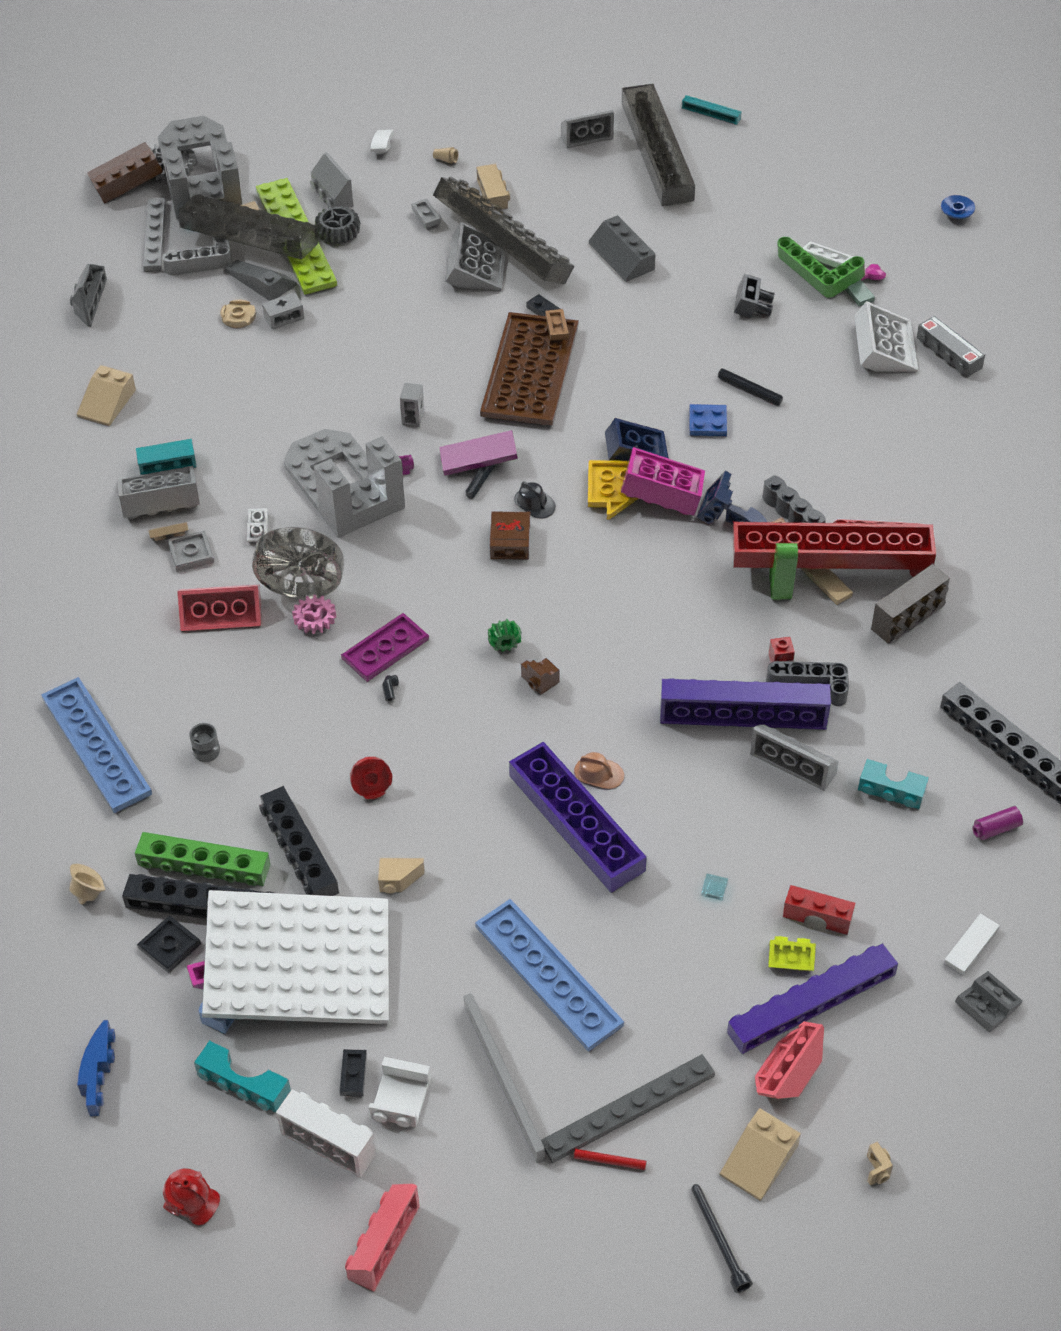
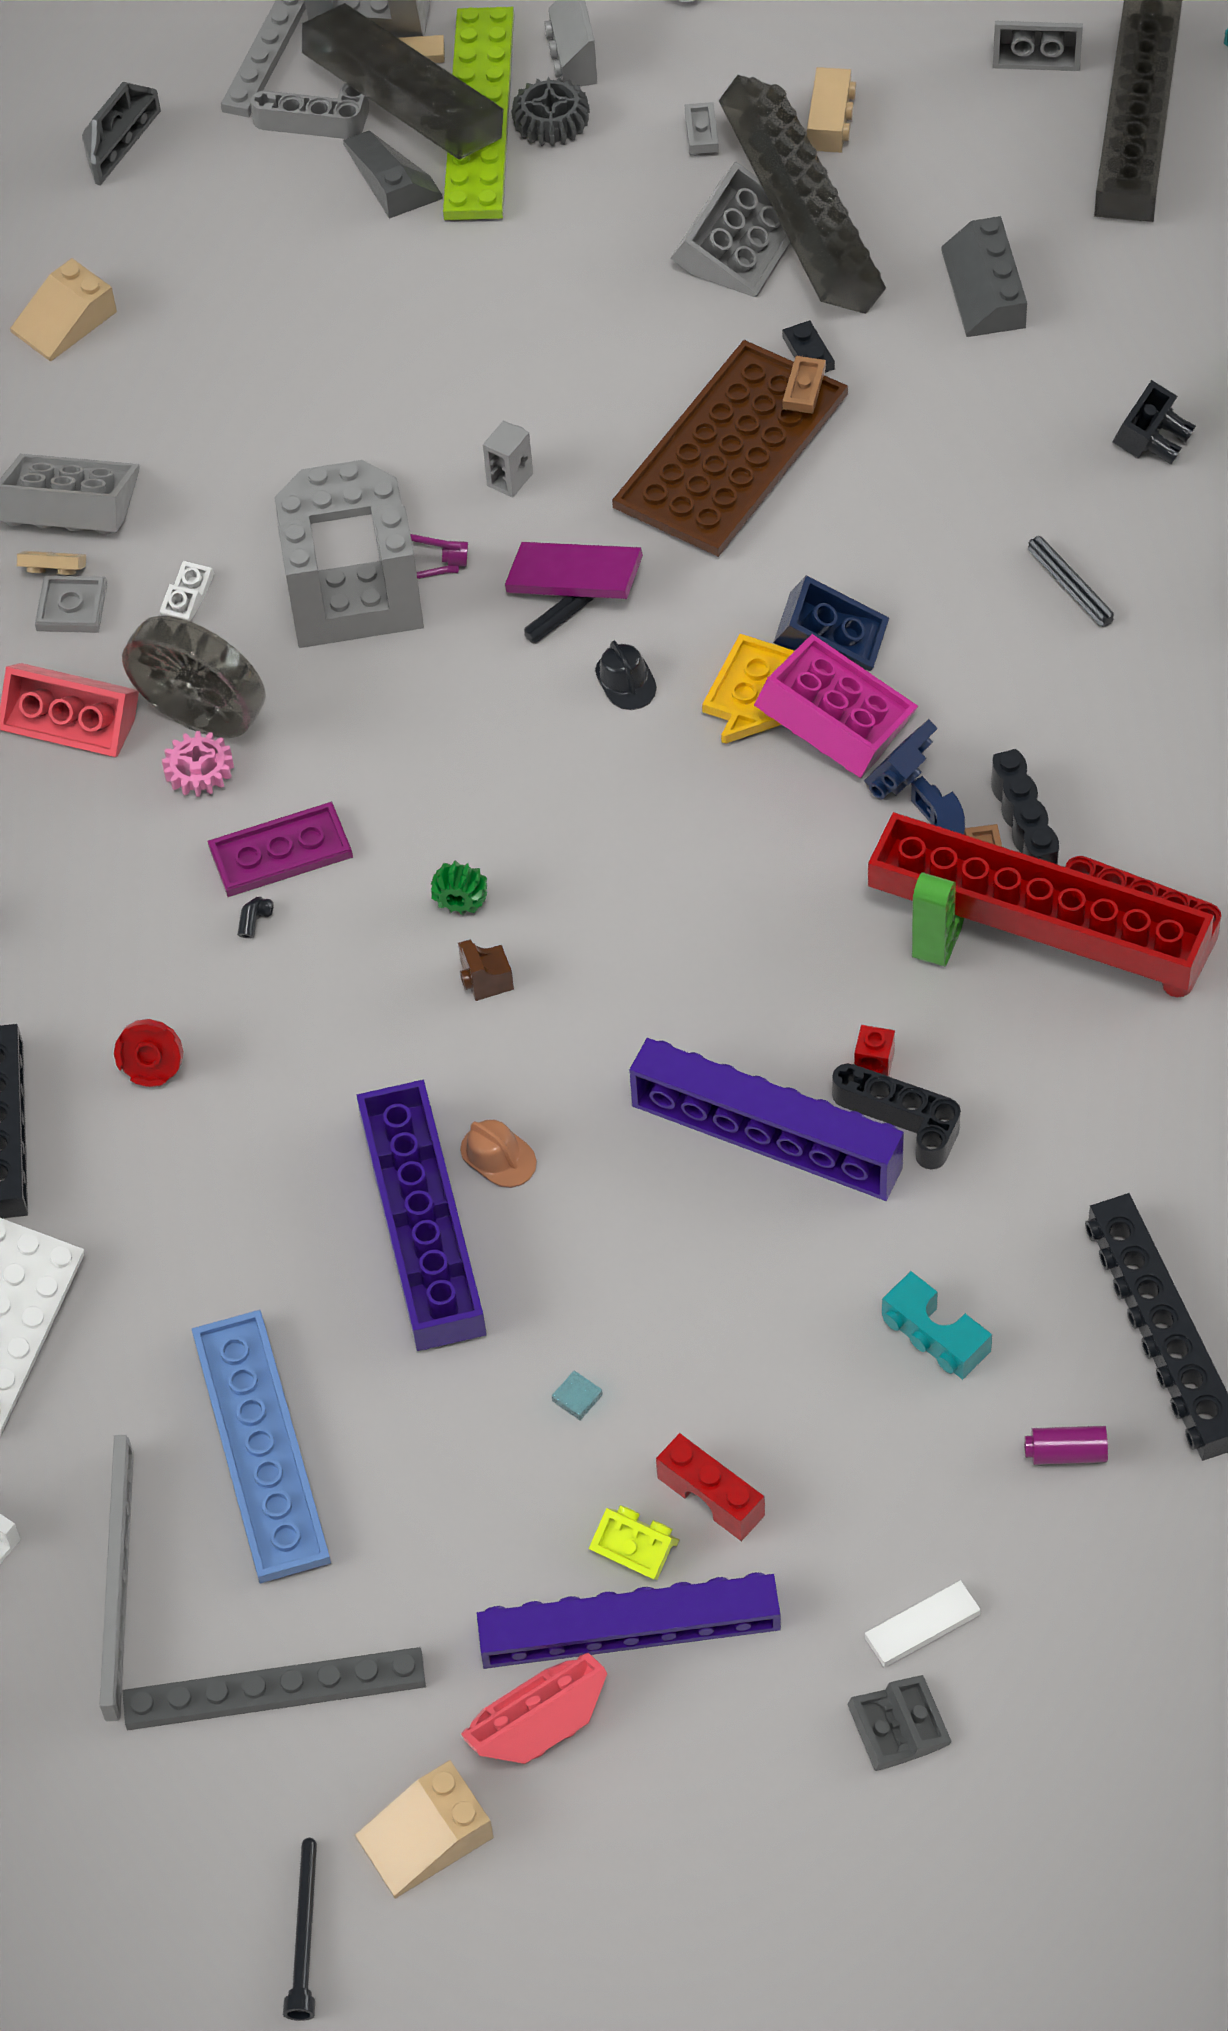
camera: 25 degrees right, 5 degrees up
teal brick [136,438,197,475] -> none
tan tile [220,299,256,328] -> none
light grey brick [262,293,305,329] -> none
tan slope [378,858,425,894] -> none
tan cone [433,147,459,164] -> none
reddish brown panel [490,511,530,560] -> none
red bar [574,1149,647,1170] -> none
blue plate [689,404,727,436] -> none
light grey slope [750,725,839,791] -> none
tan tile [800,568,853,605] -> none
tan bracket [867,1141,893,1186] -> none
dark brown brick [871,564,950,643] -> none

